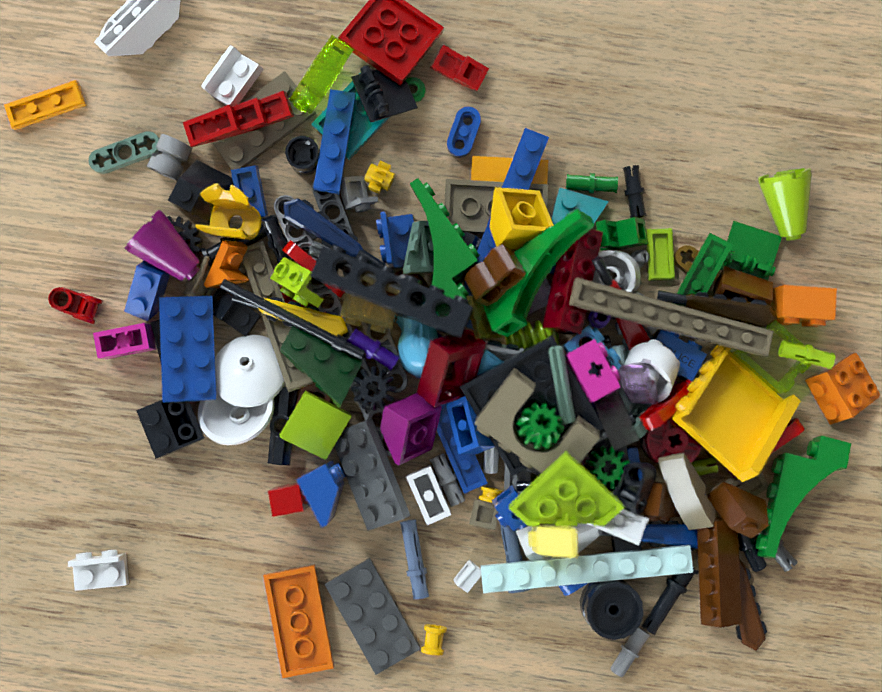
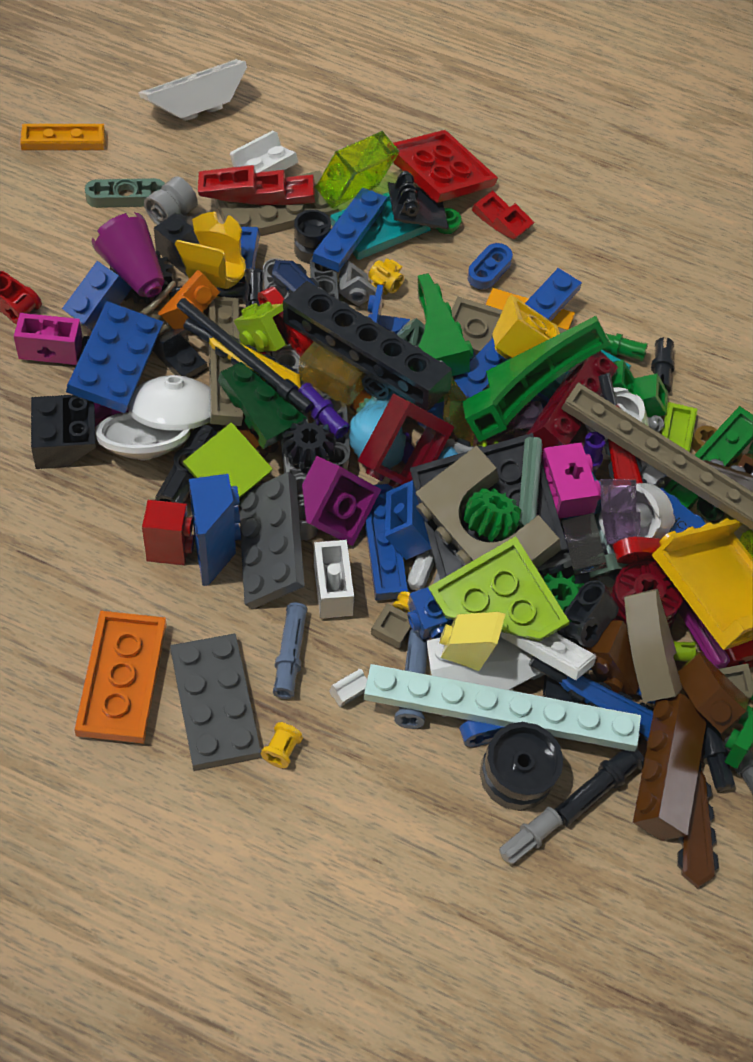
camera: 10 degrees right, 30 degrees down
light grey pin [429,453,465,507] -> none
reddish brown brick [464,245,526,306] -> none

